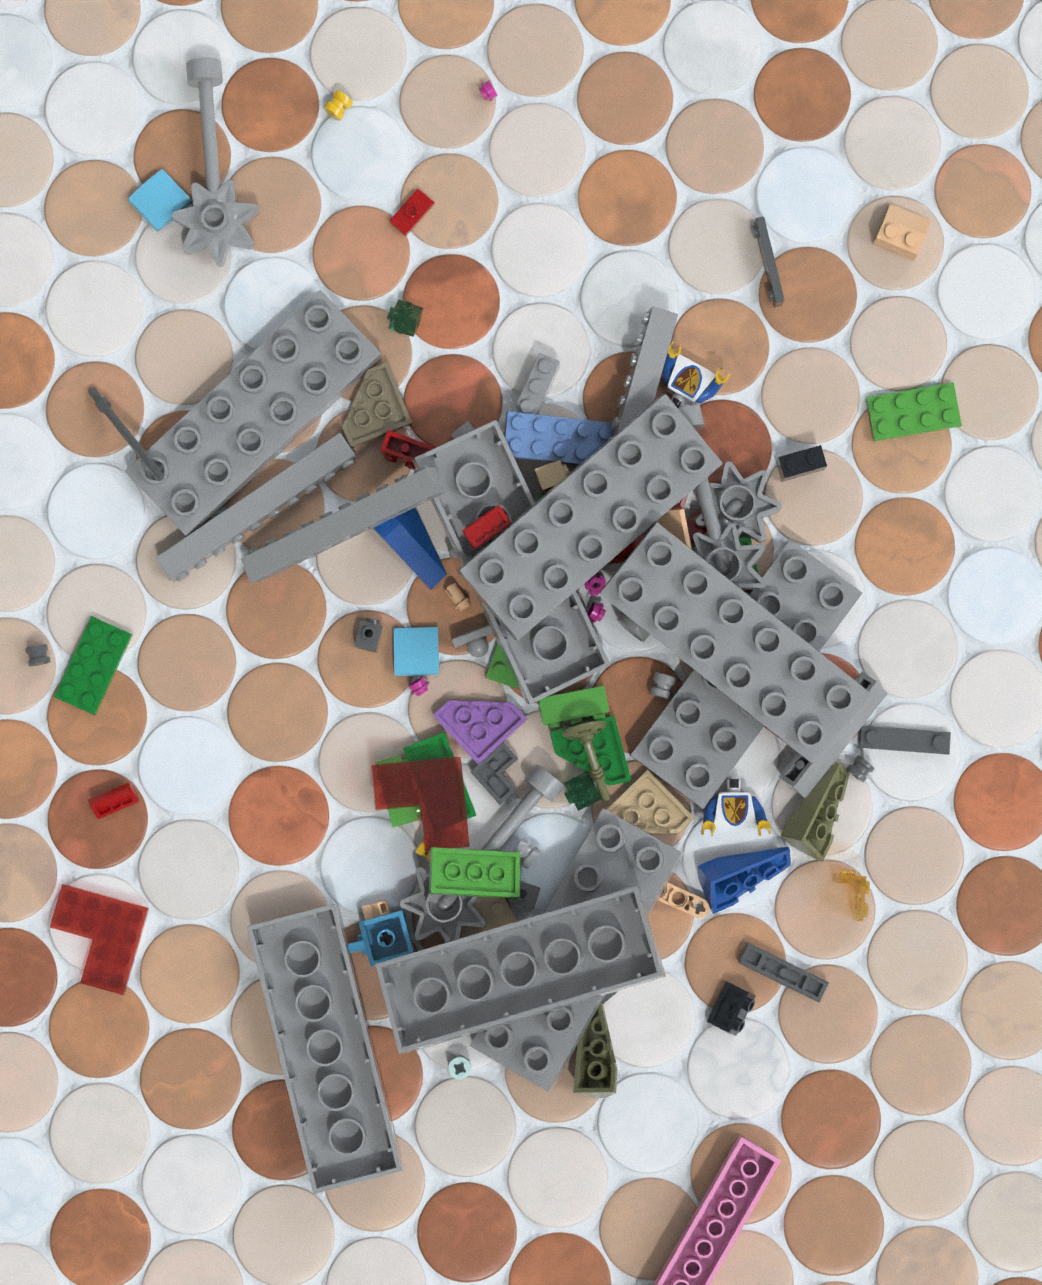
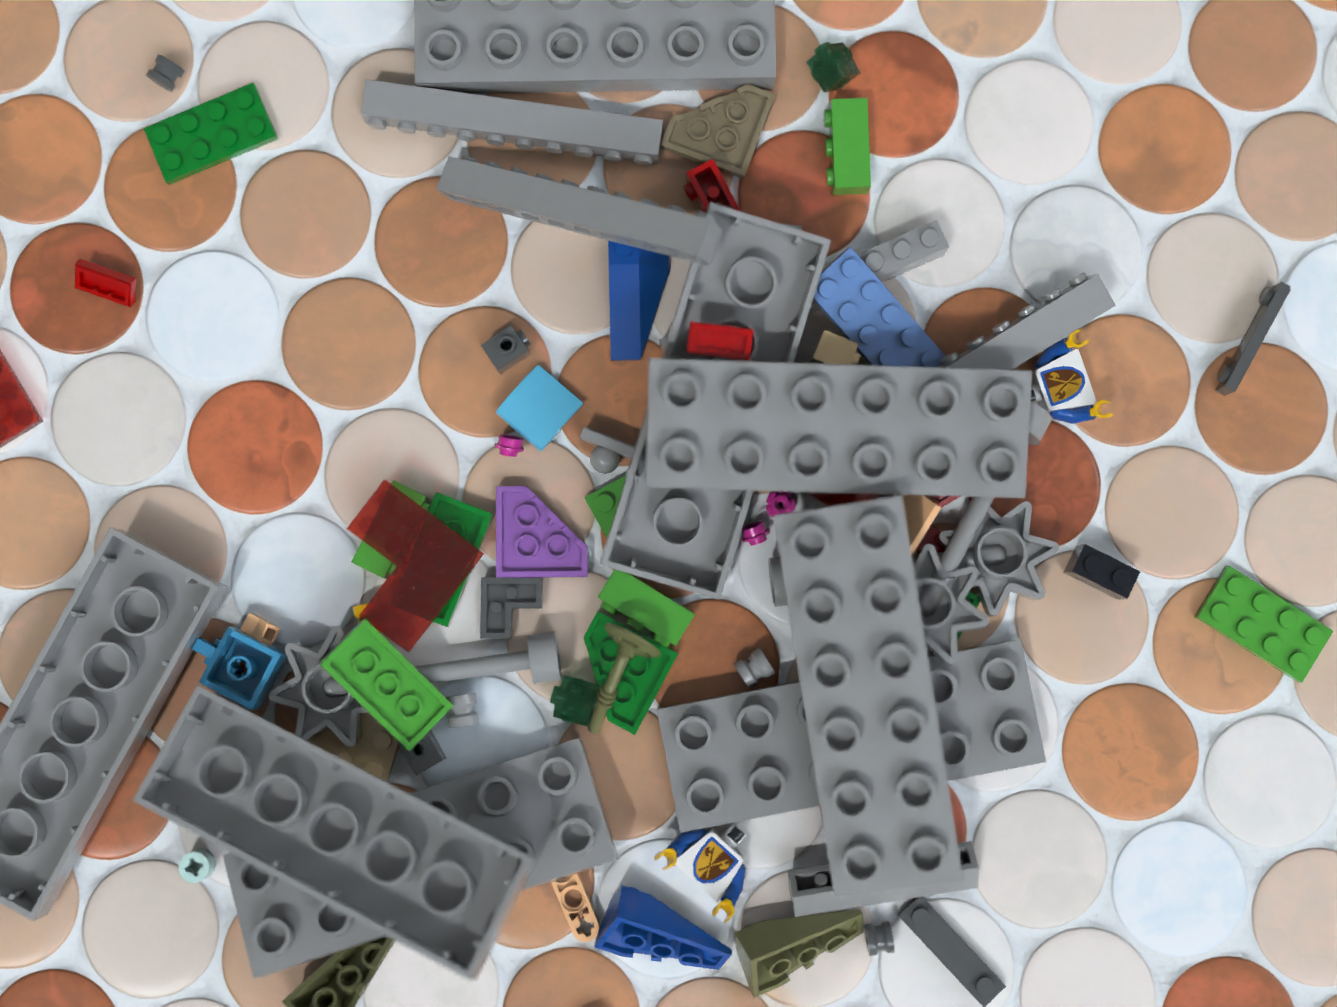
camera: 40 degrees right, 0 degrees up
light nougat pin [444,583,471,612] -> none
tan plate [607,770,695,834] -> none
none -> bright green brick [824,98,871,195]

